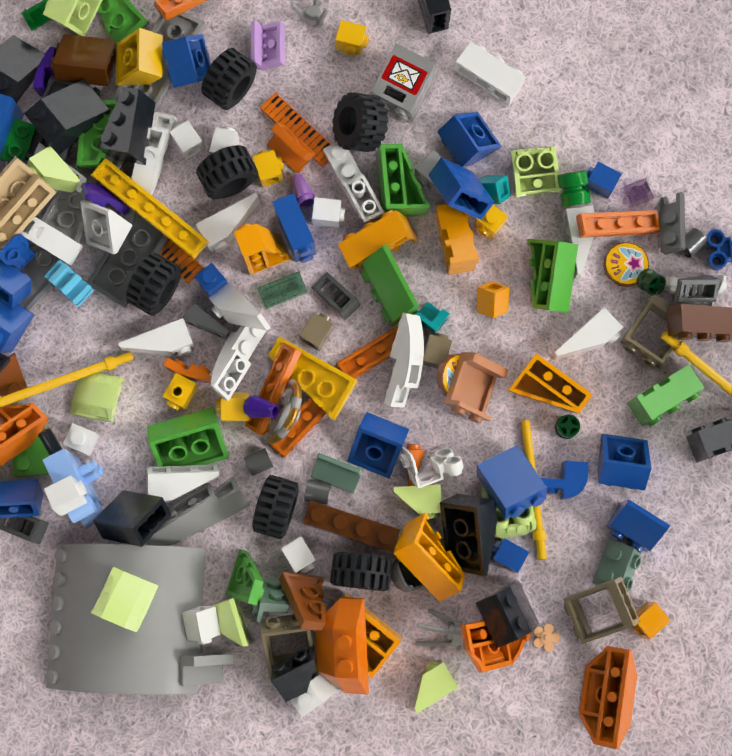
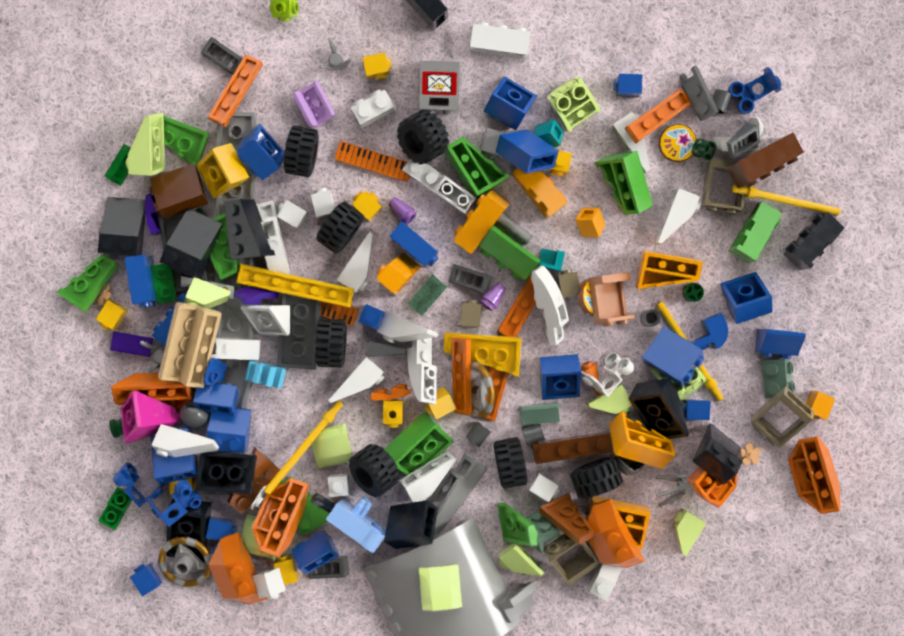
camera: 30 degrees left, 10 degrees up
white brick [44,475,87,516] -> none
white brick [182,606,221,645] -> none
dark purple cone [243,395,280,418] -> none
orange panel [267,123,315,173] -> none
black slope [271,646,316,702] -> none
white brick [312,197,346,228] -> none
green wheel [557,170,591,207] -> none
clear purple tile [624,178,654,208] -> none
none -> black tyre [349,444,400,498]
none -> white brick [351,90,395,128]
none -> medium lavender cone [480,282,507,311]
none -> light grey pin [496,213,533,245]
none -> dark grey beam [641,309,661,327]

